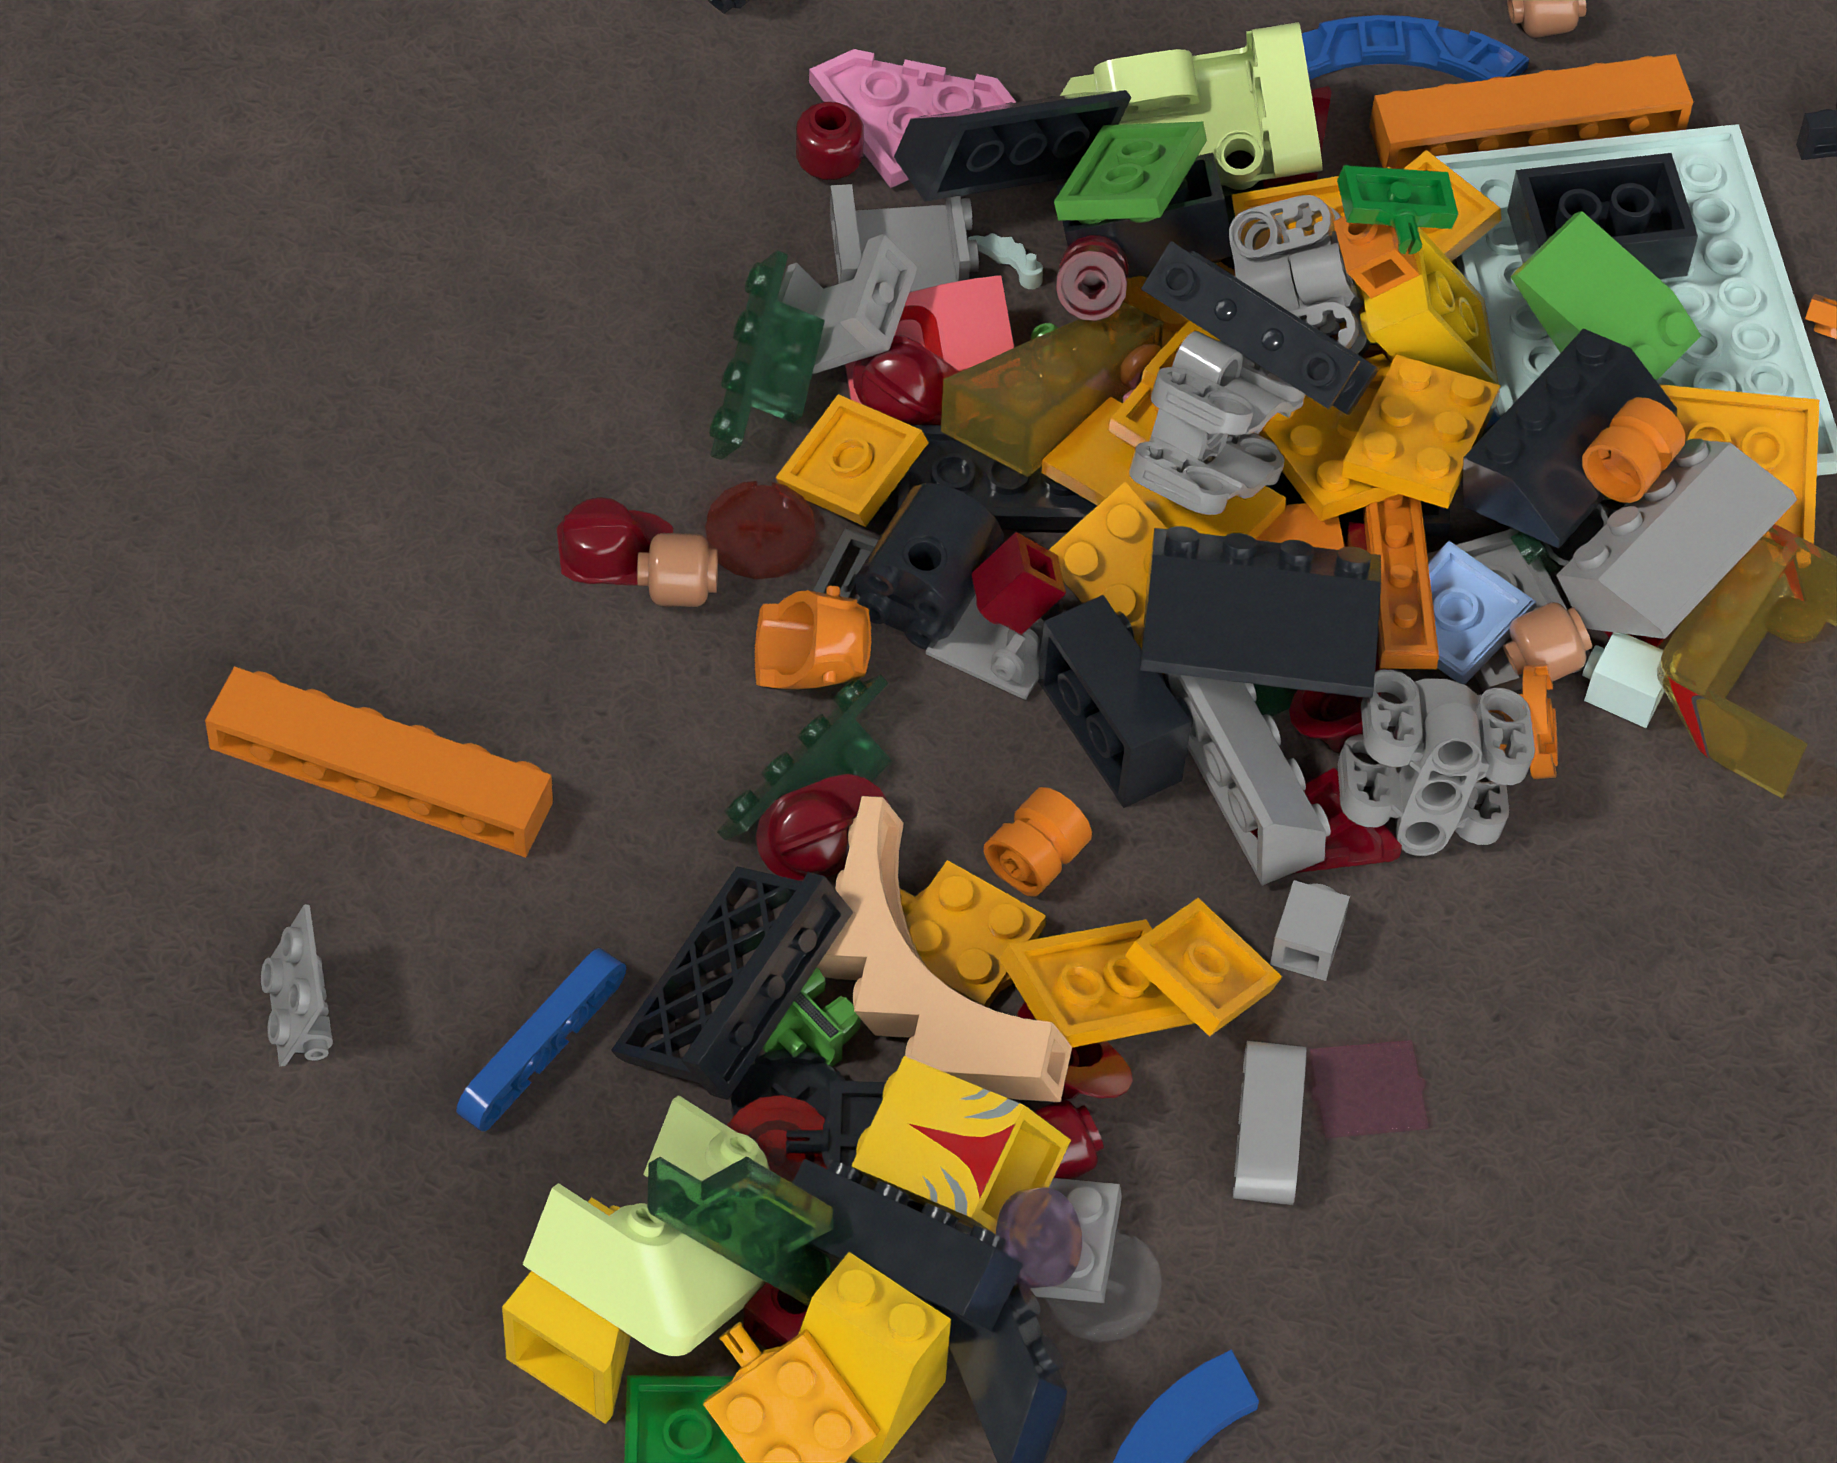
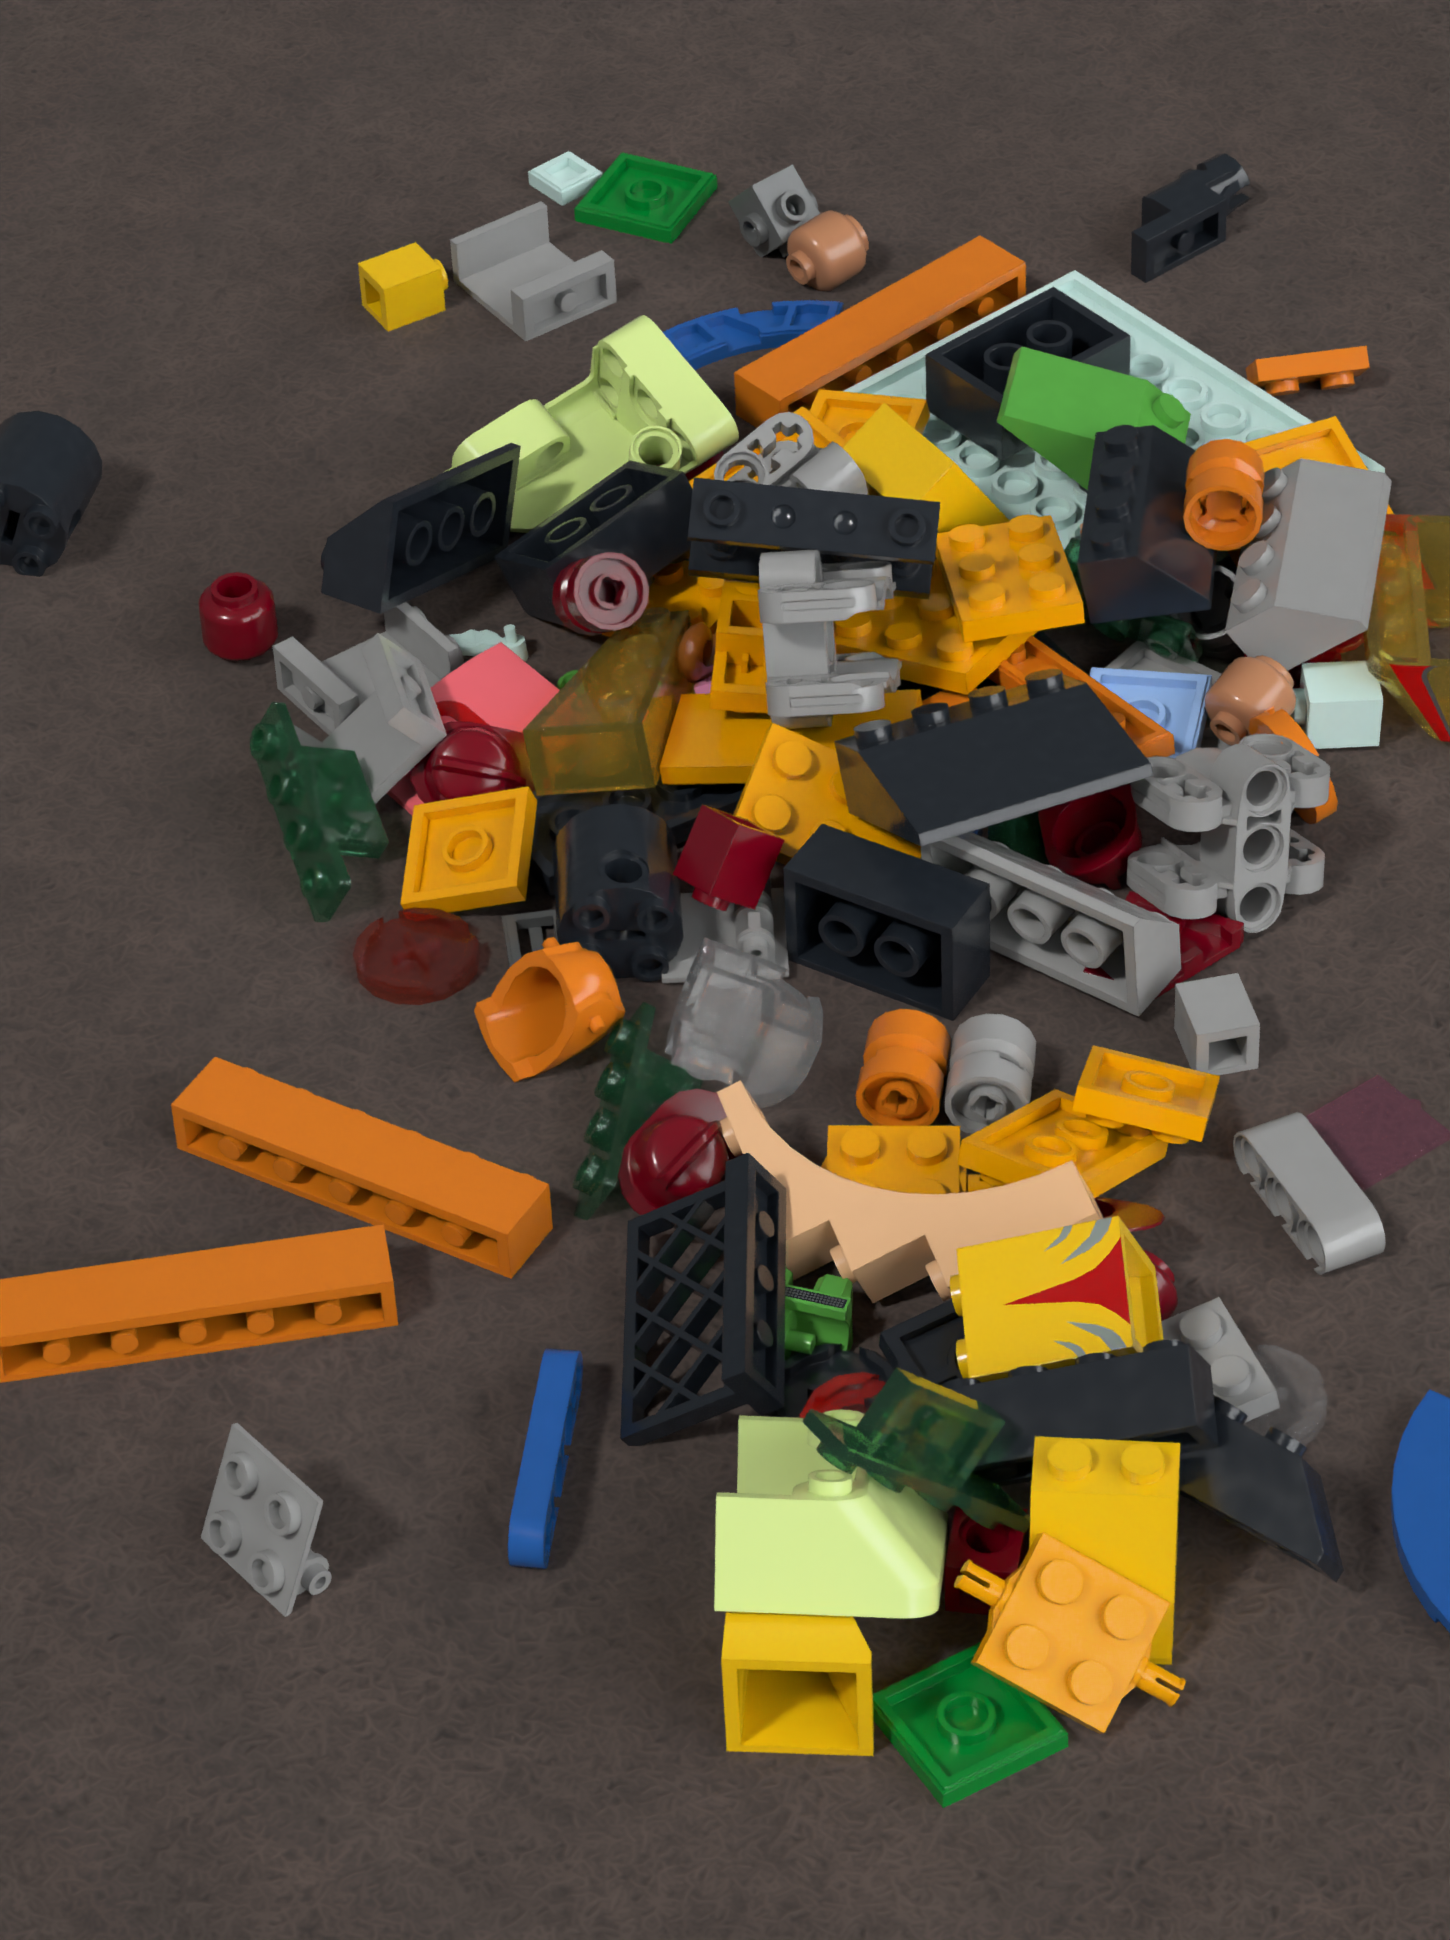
camera: 25 degrees left, 15 degrees down
dark red piece [556,497,674,586] -> none
nougat head [638,533,718,607] -> none
bright pink plate [809,49,1016,188] -> none
piece [996,1187,1082,1288] -> none
bright green plate [1054,121,1207,224] -> none
orange brick [1333,216,1420,299] -> none
green plate [1337,165,1459,255] -> none
none -> orange brick [171,1057,553,1279]
none -> clear brick [665,937,823,1108]
none -> light grey wheel [945,1014,1036,1134]

